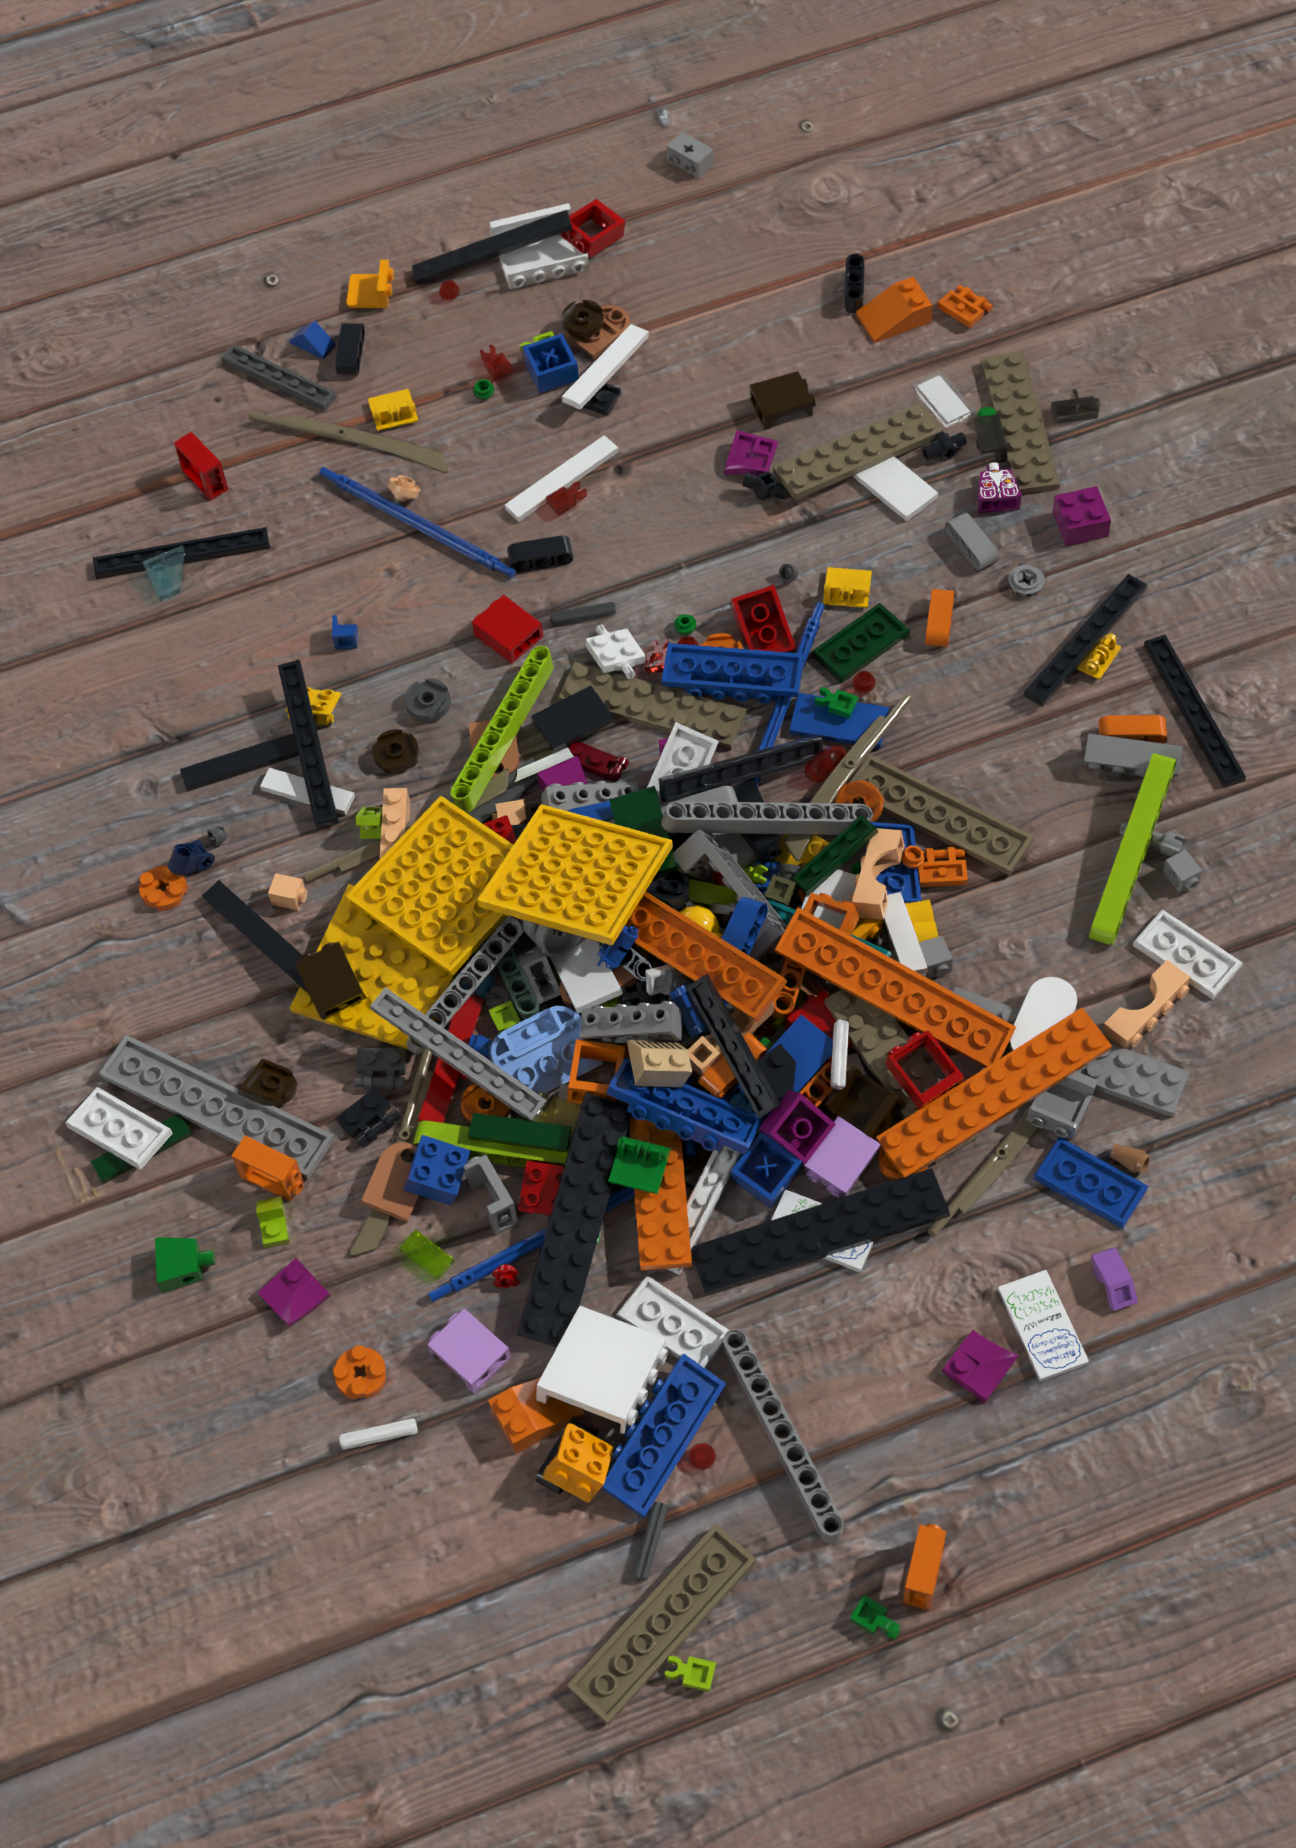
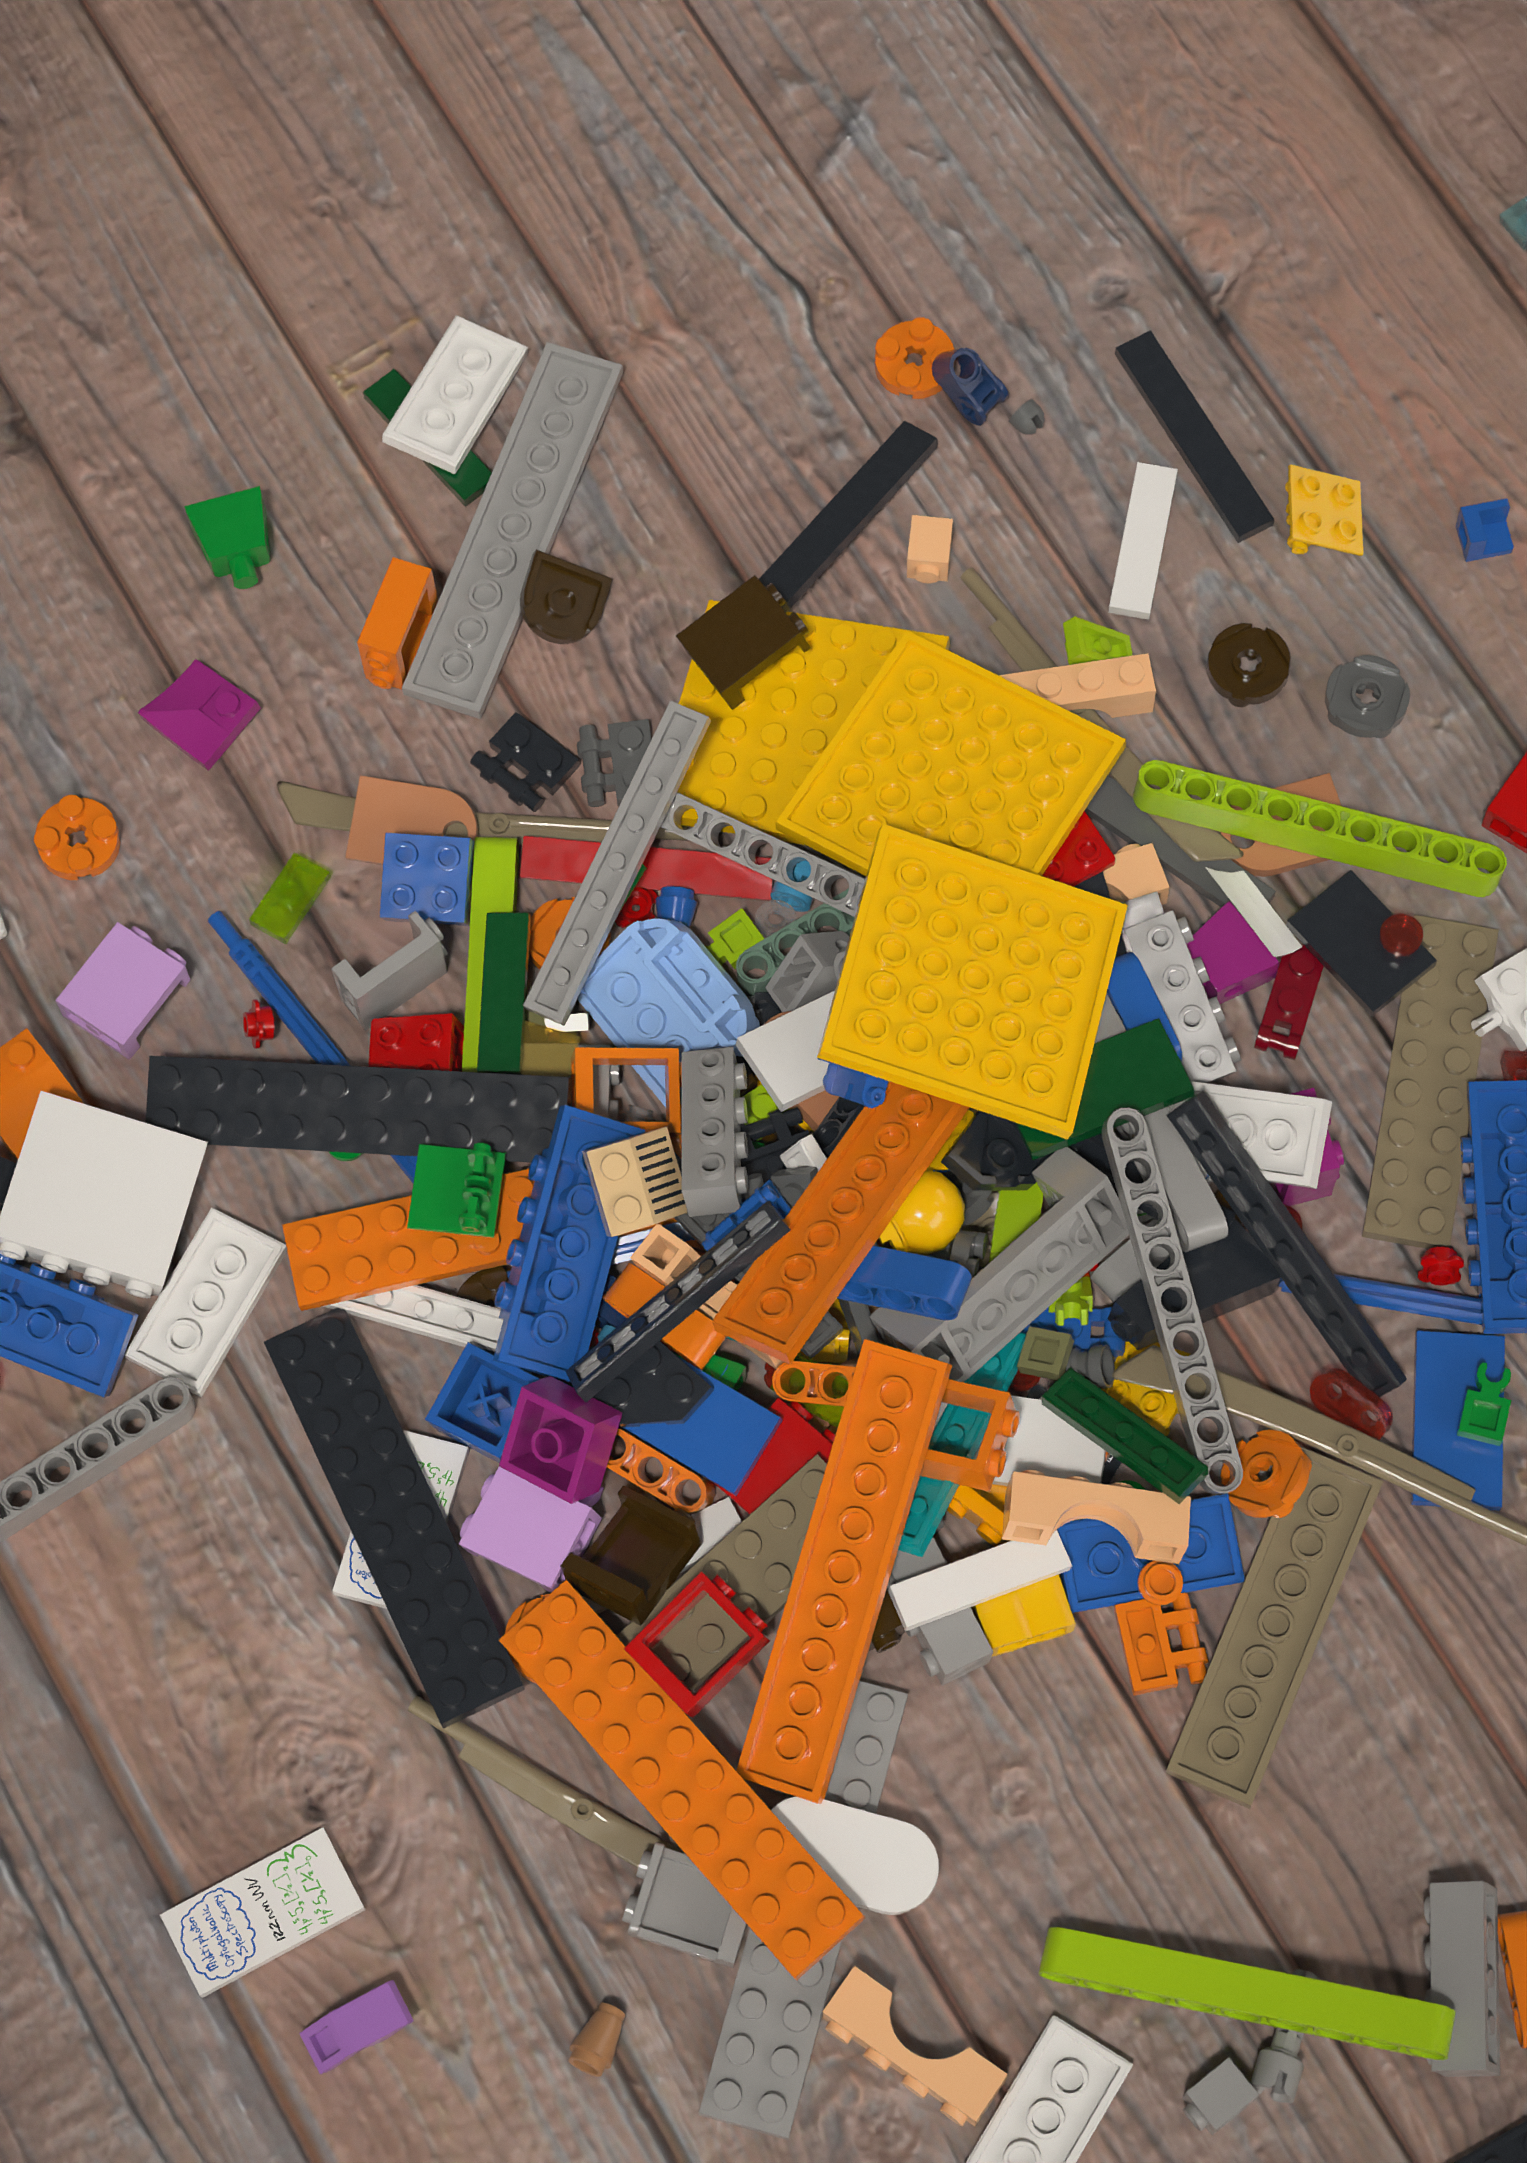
camera: 80 degrees right, 10 degrees up
lime slope [256,1196,290,1248] -> none
black tile [277,659,339,829] -> none
white axle [830,1019,849,1090] -> none
magenta plate [942,1330,1018,1403] -> none
blue tile [1033,1137,1149,1229] -> none
none -> clear red plate [1380,914,1423,956]
none -> red plate [1418,1247,1464,1286]

